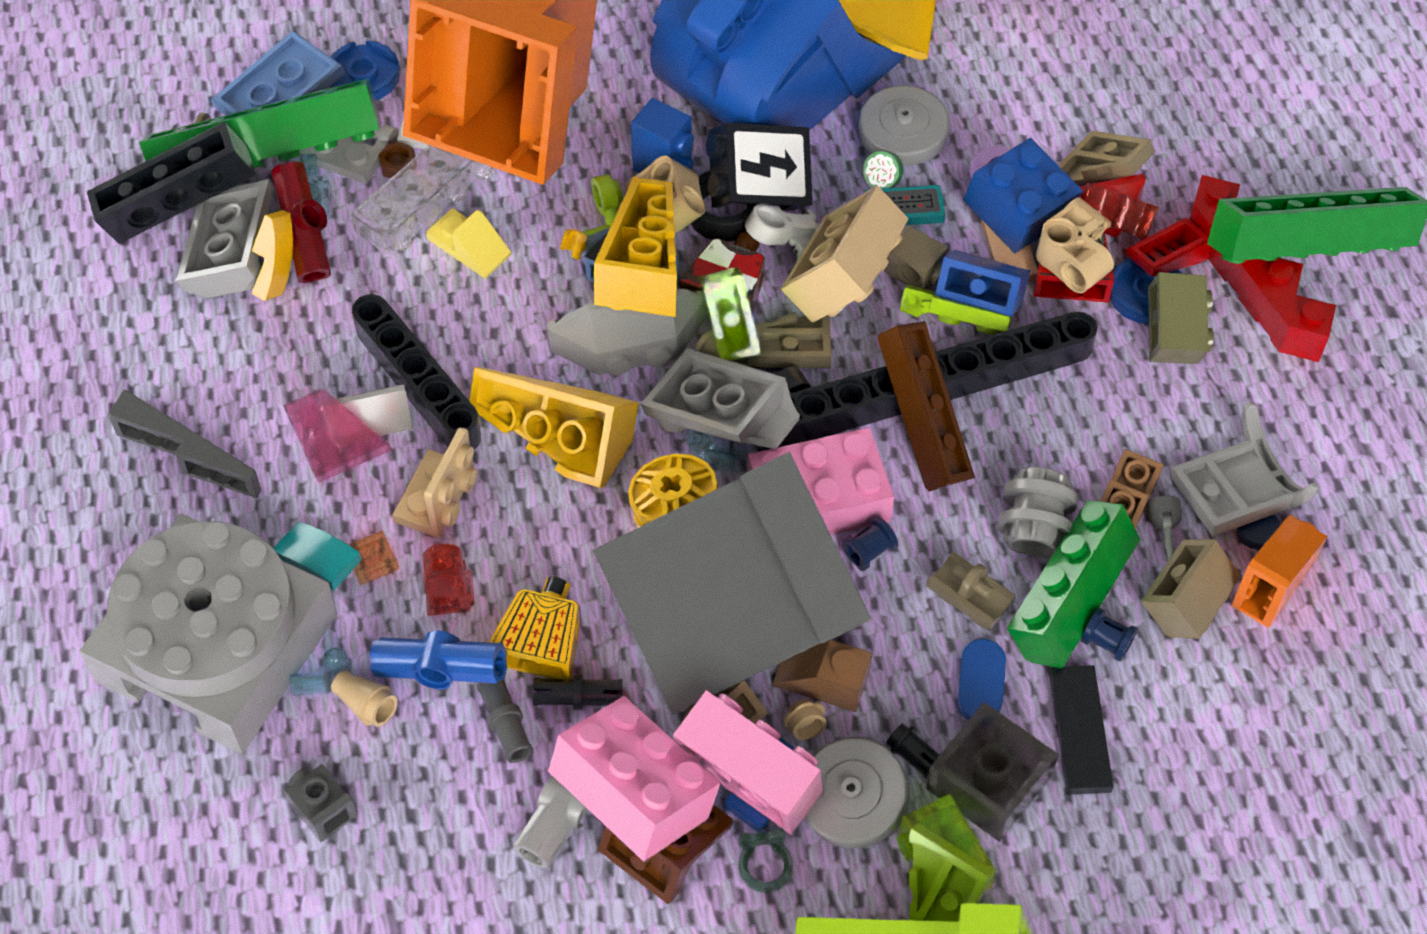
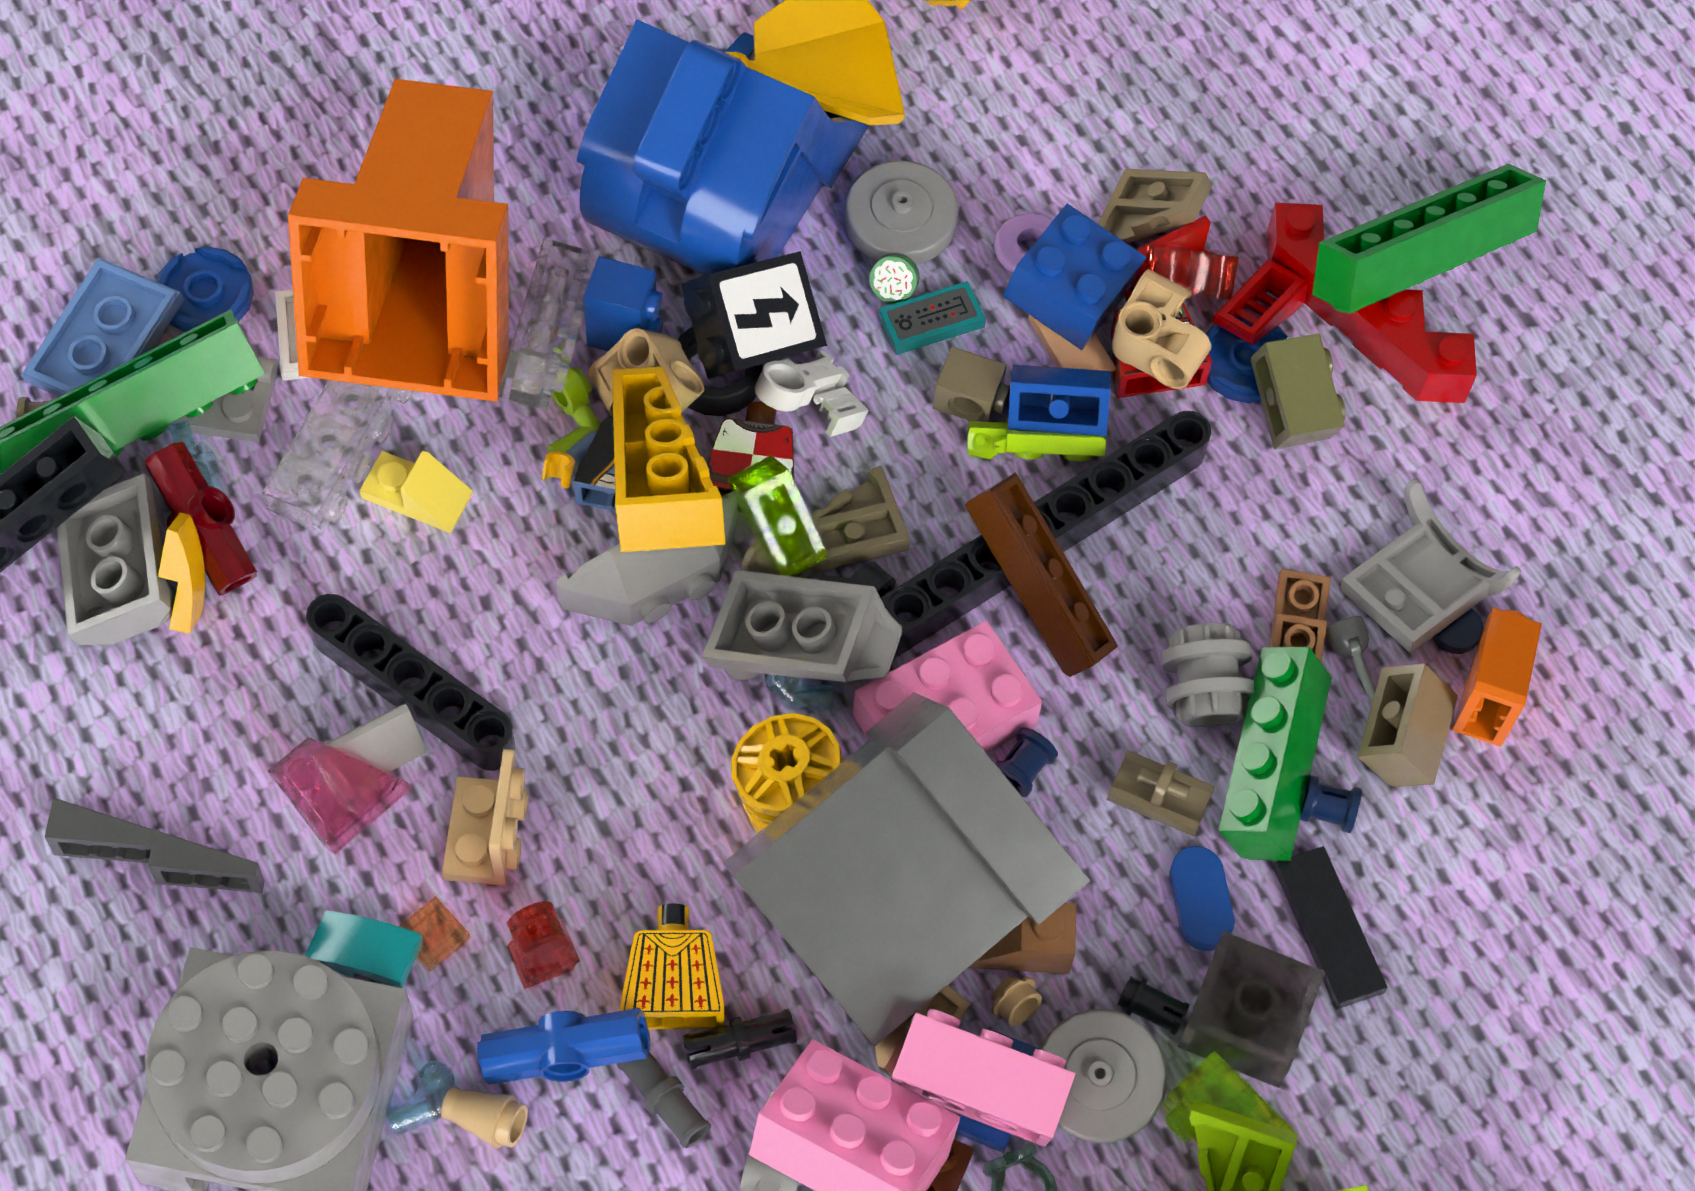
camera: 20 degrees left, 5 degrees up
reddish brown tile [378,142,418,181] -> none
yellow wedge [469,367,639,488] -> none
tan brick [781,185,909,323] -> none
none -> clear brick [498,238,591,410]

